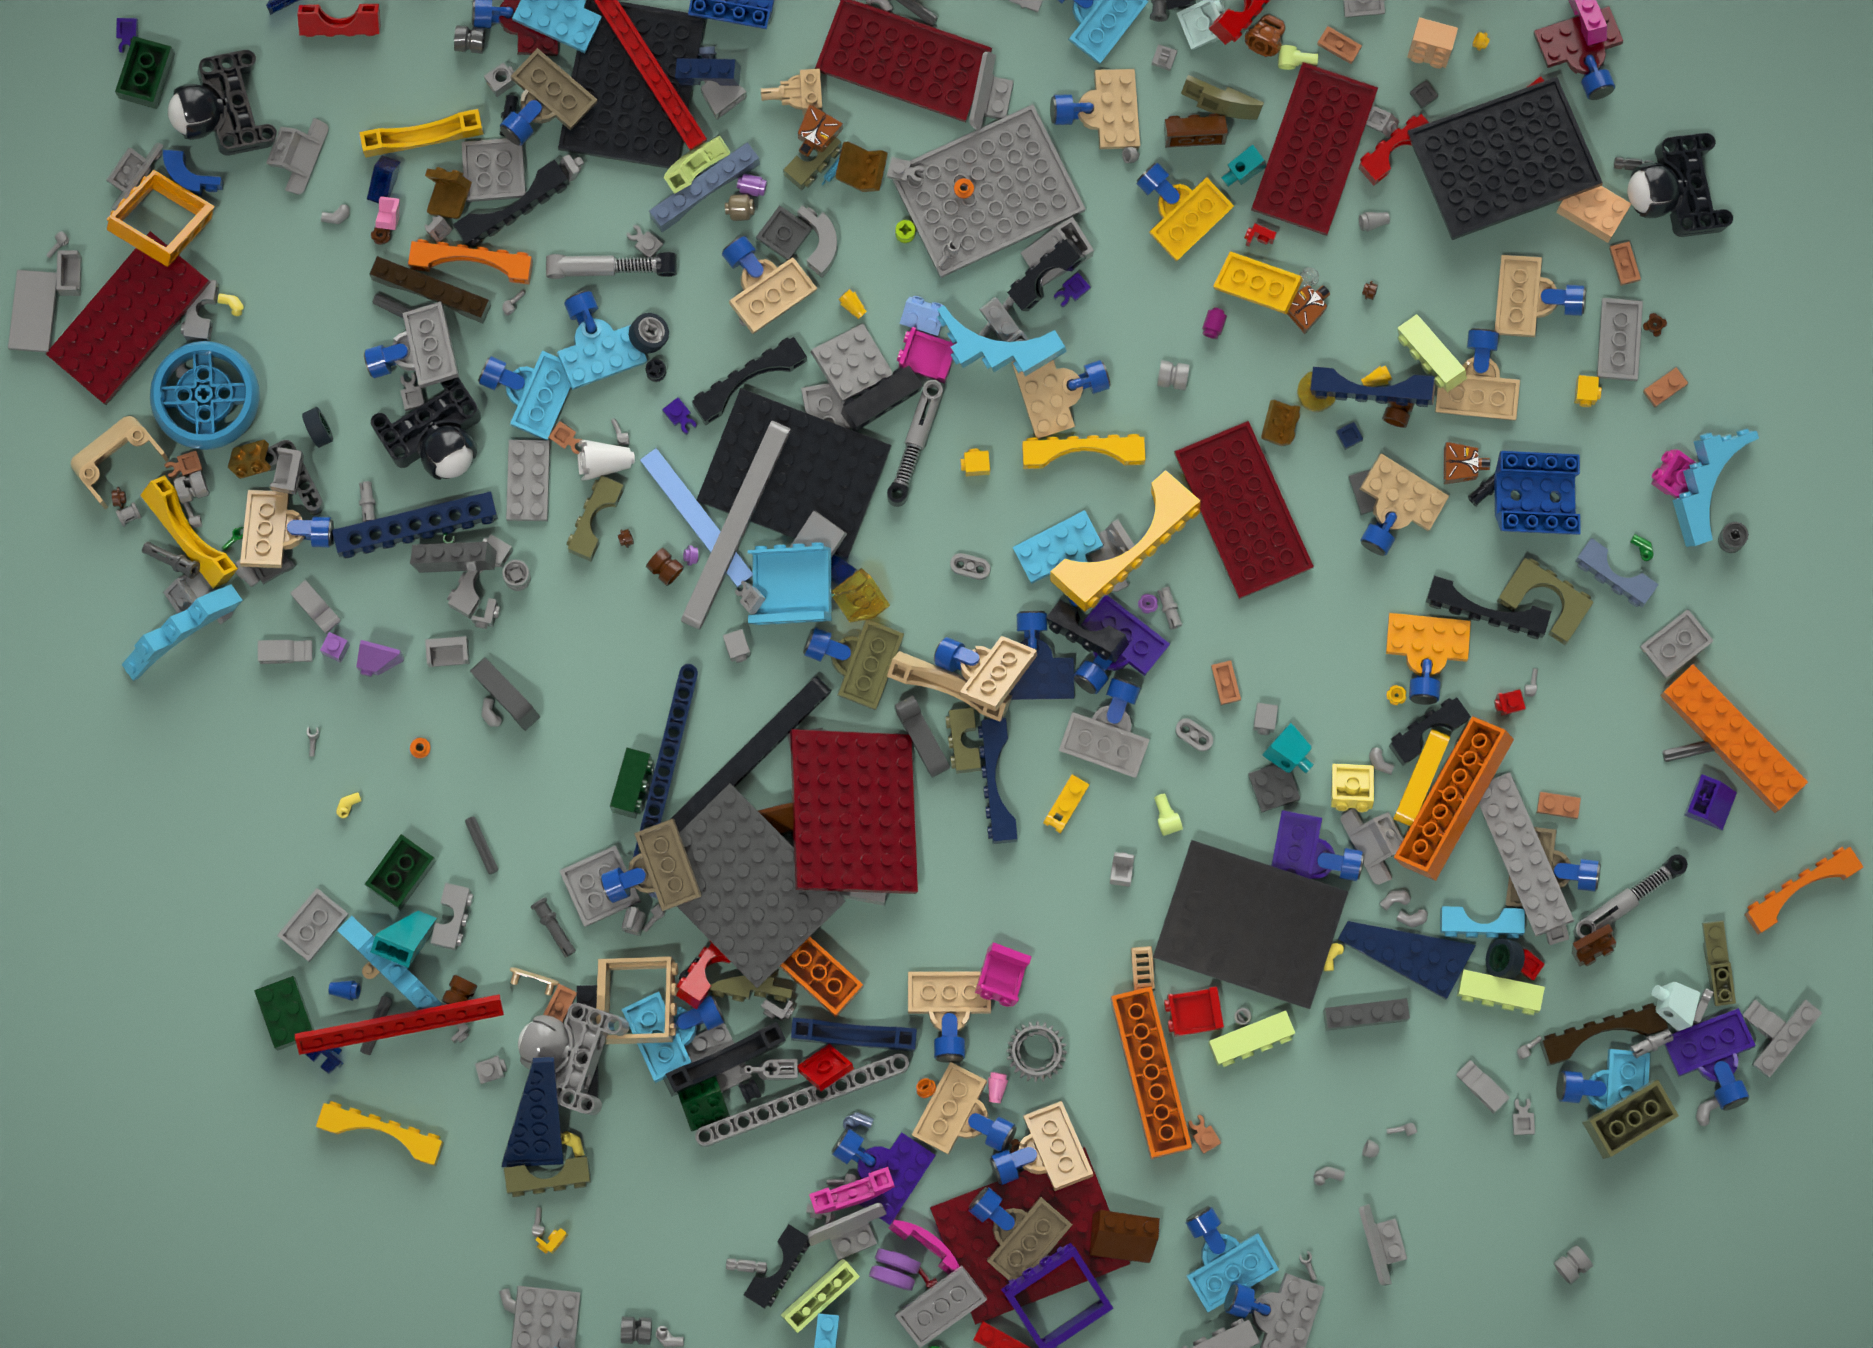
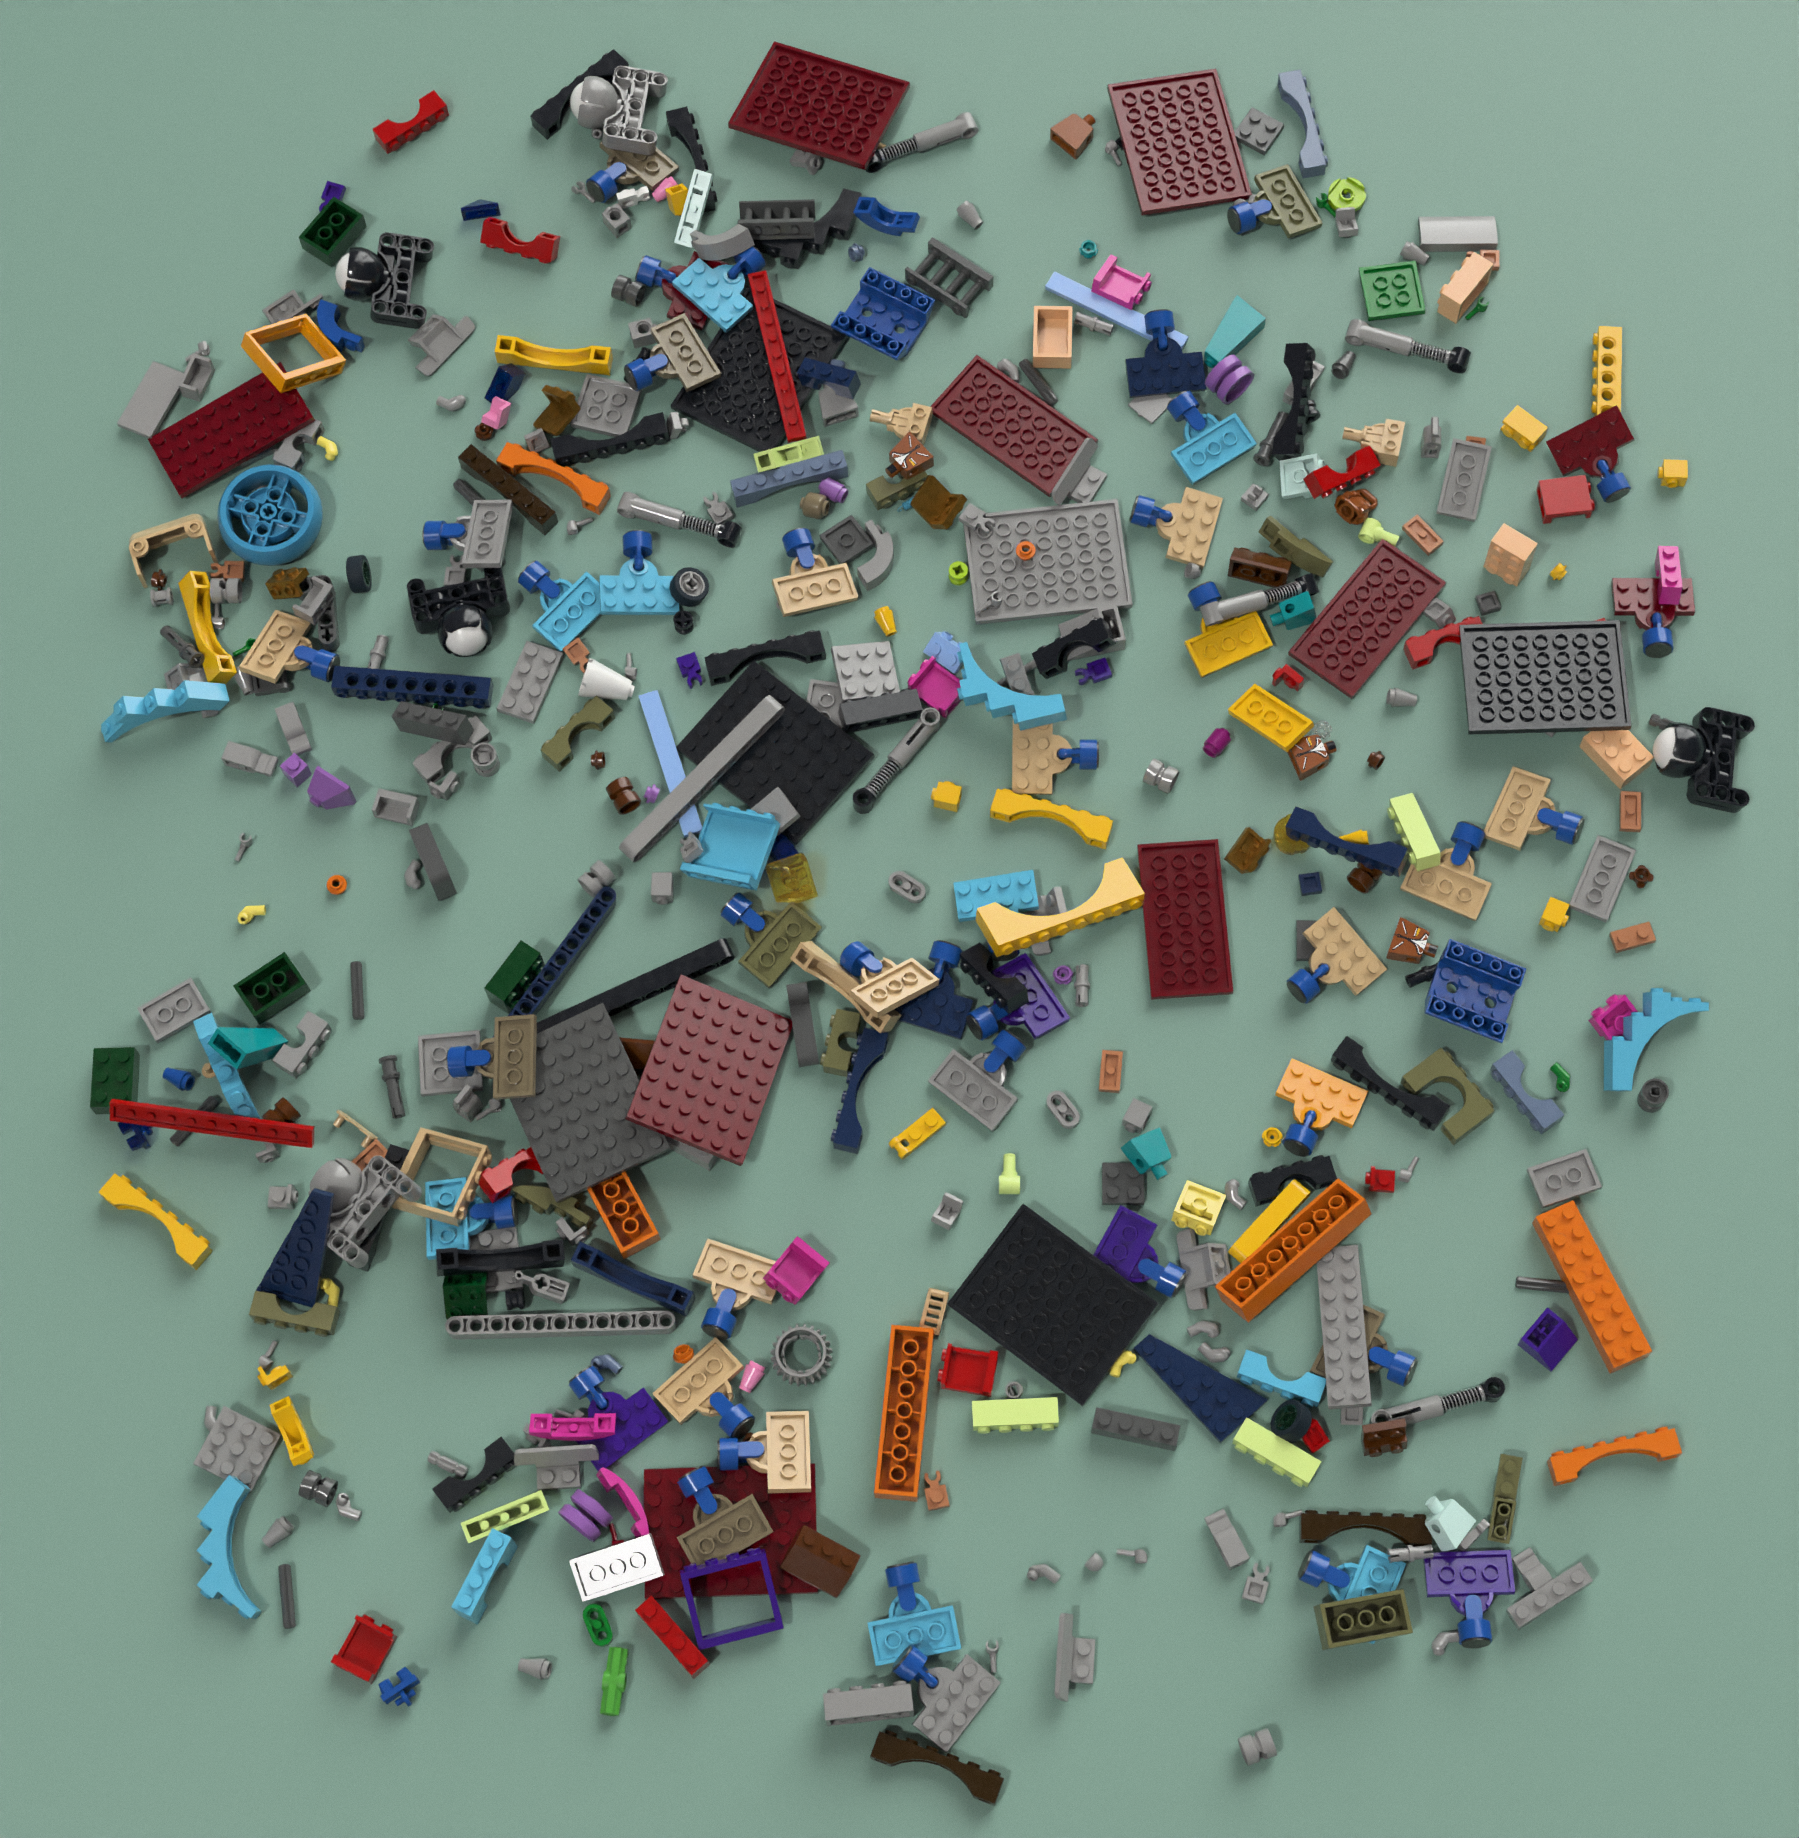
camera: 25 degrees right, 10 degrees down
red plate [797,1044,854,1091] -> none
nougat plate [1536,792,1581,819] -> none
none -> yellow arch [269,1396,314,1466]
none -> light grey wheel [577,860,616,898]
none -> light grey piece [1200,573,1319,627]

